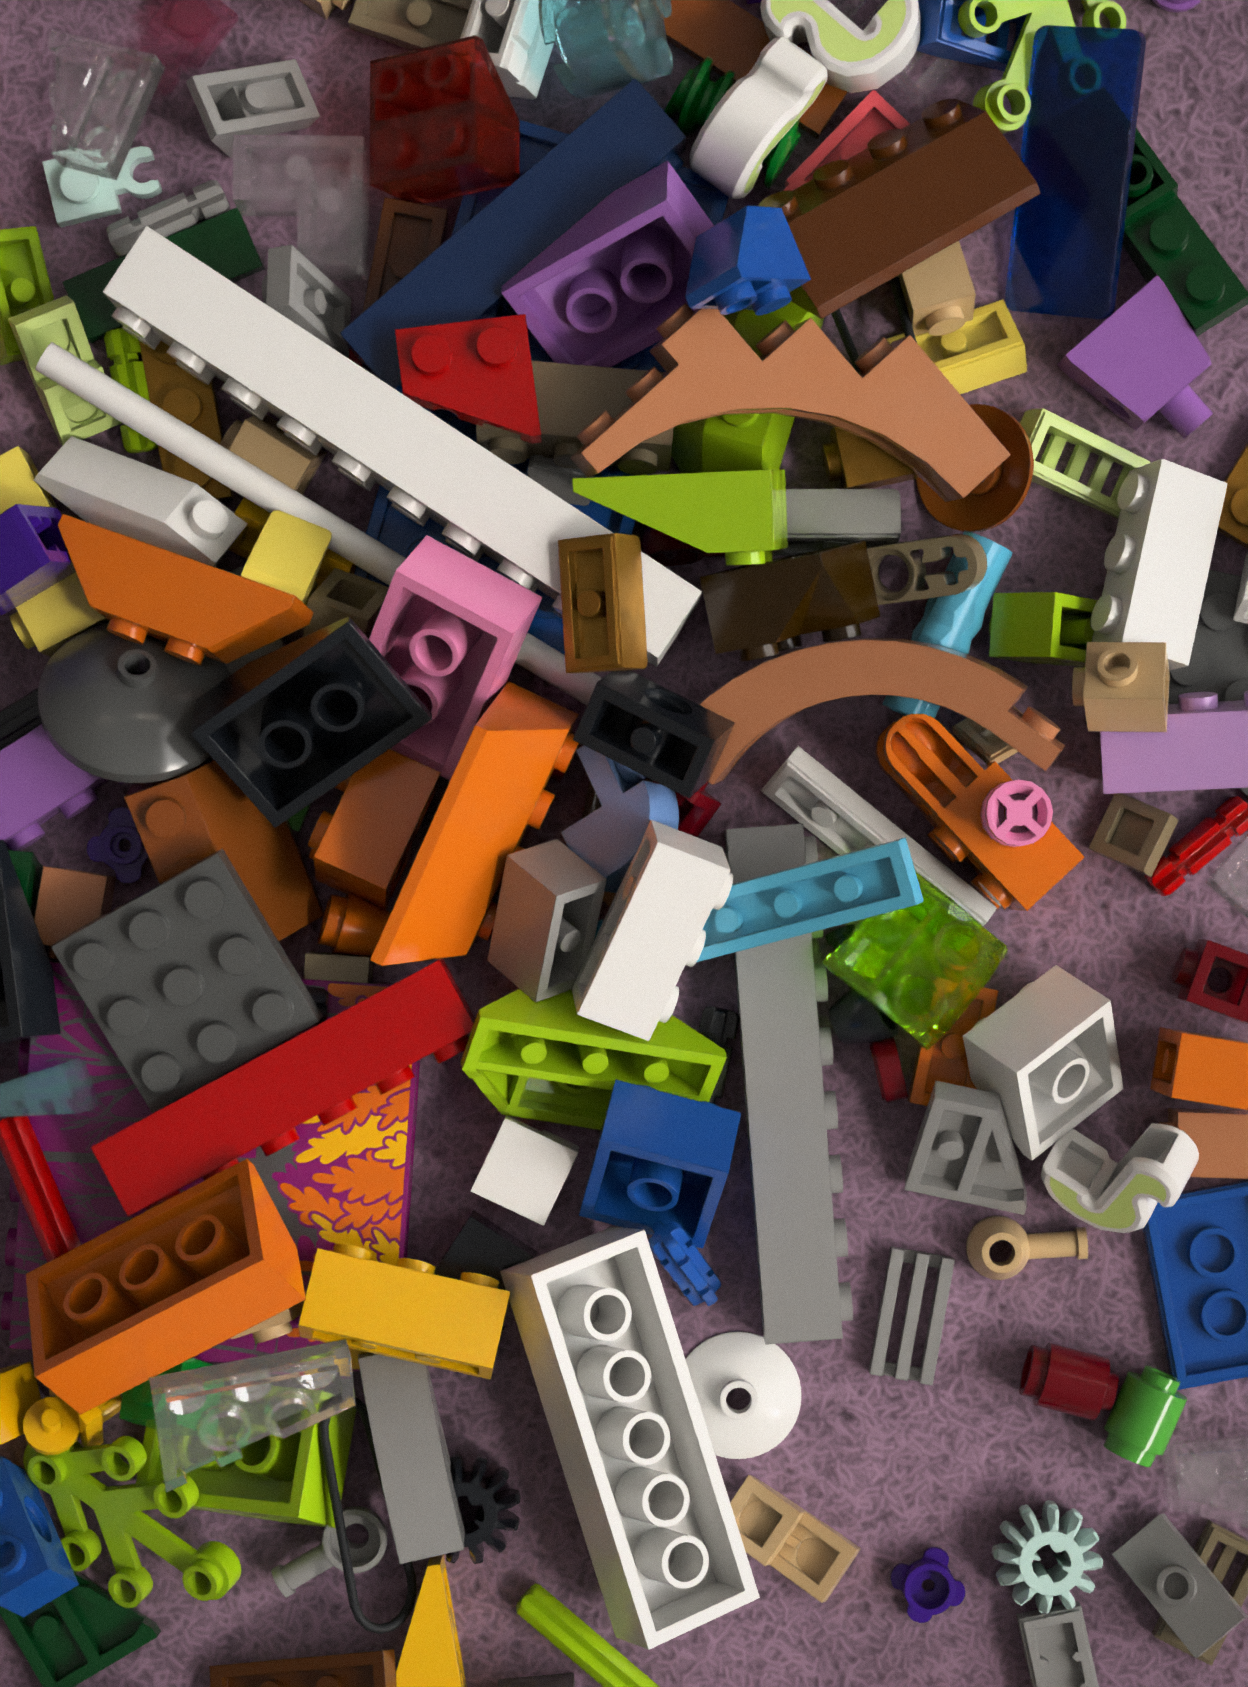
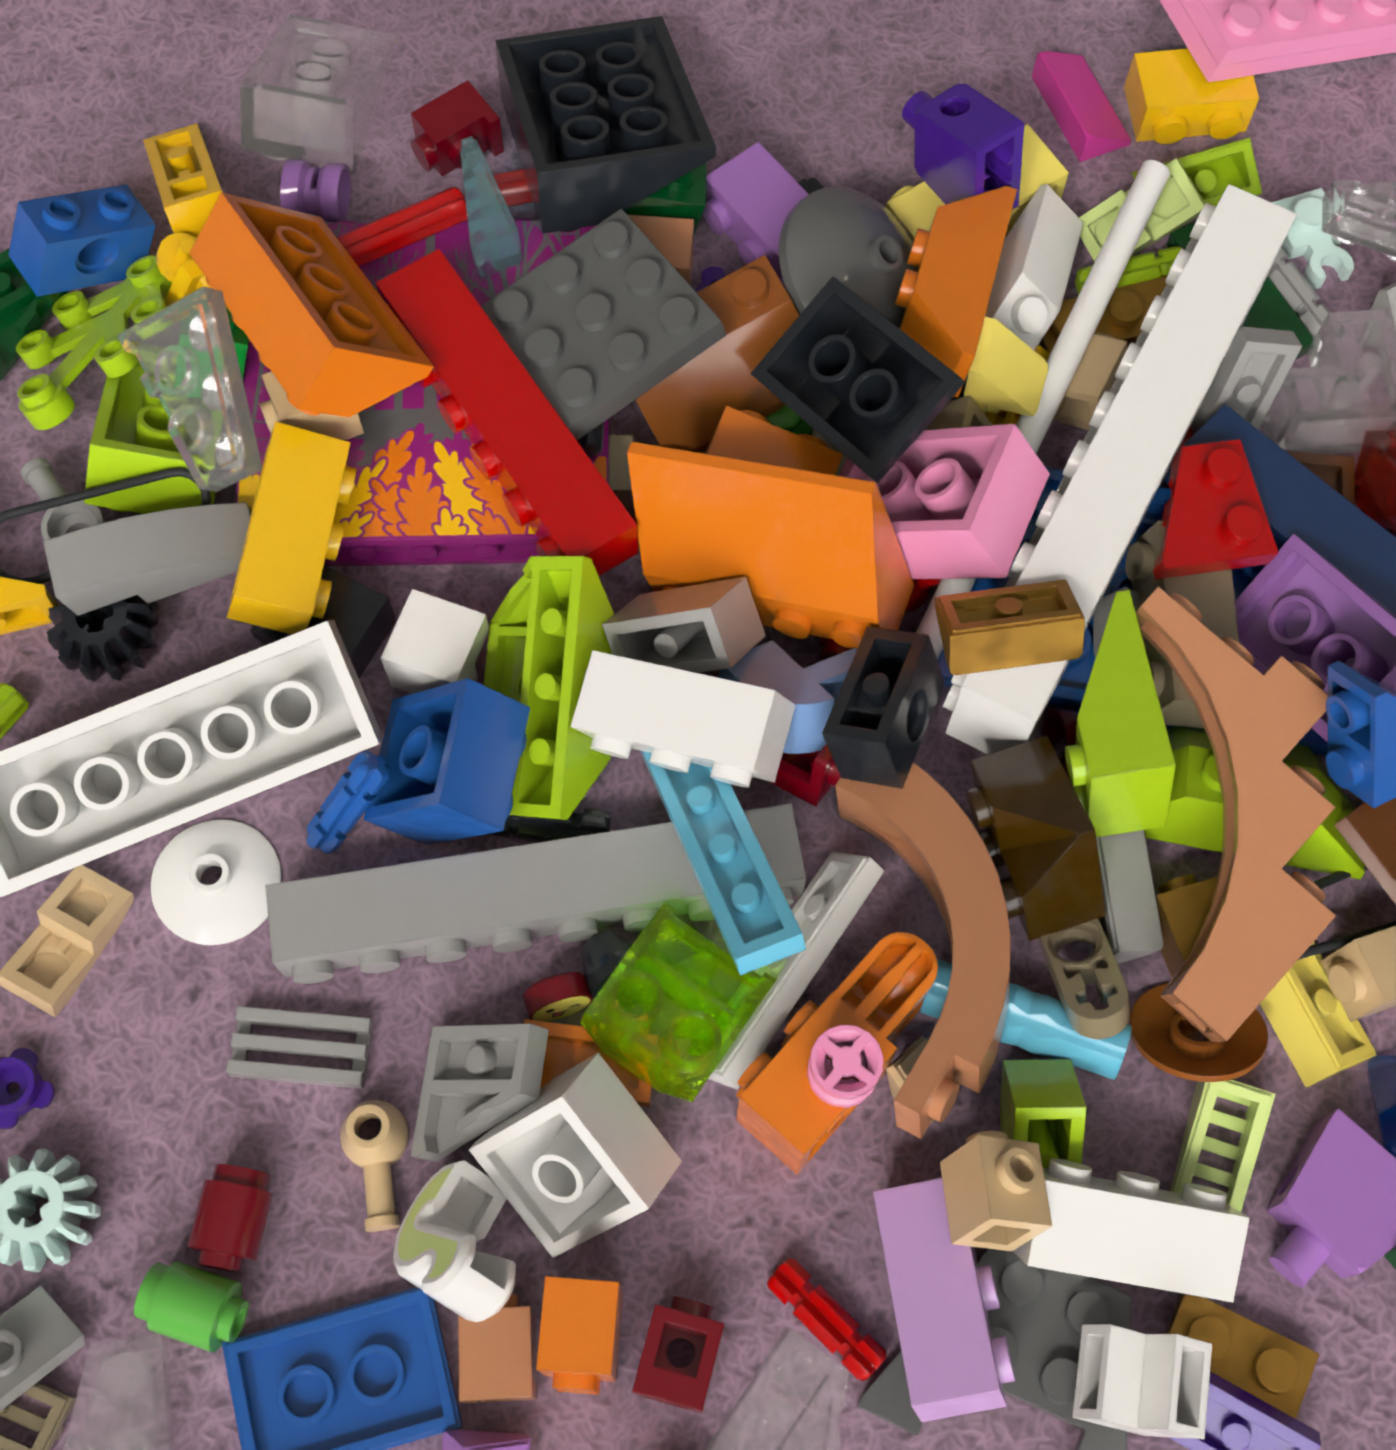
camera: 80 degrees right, 20 degrees down
dark tan tile [1089,793,1179,877] -> none

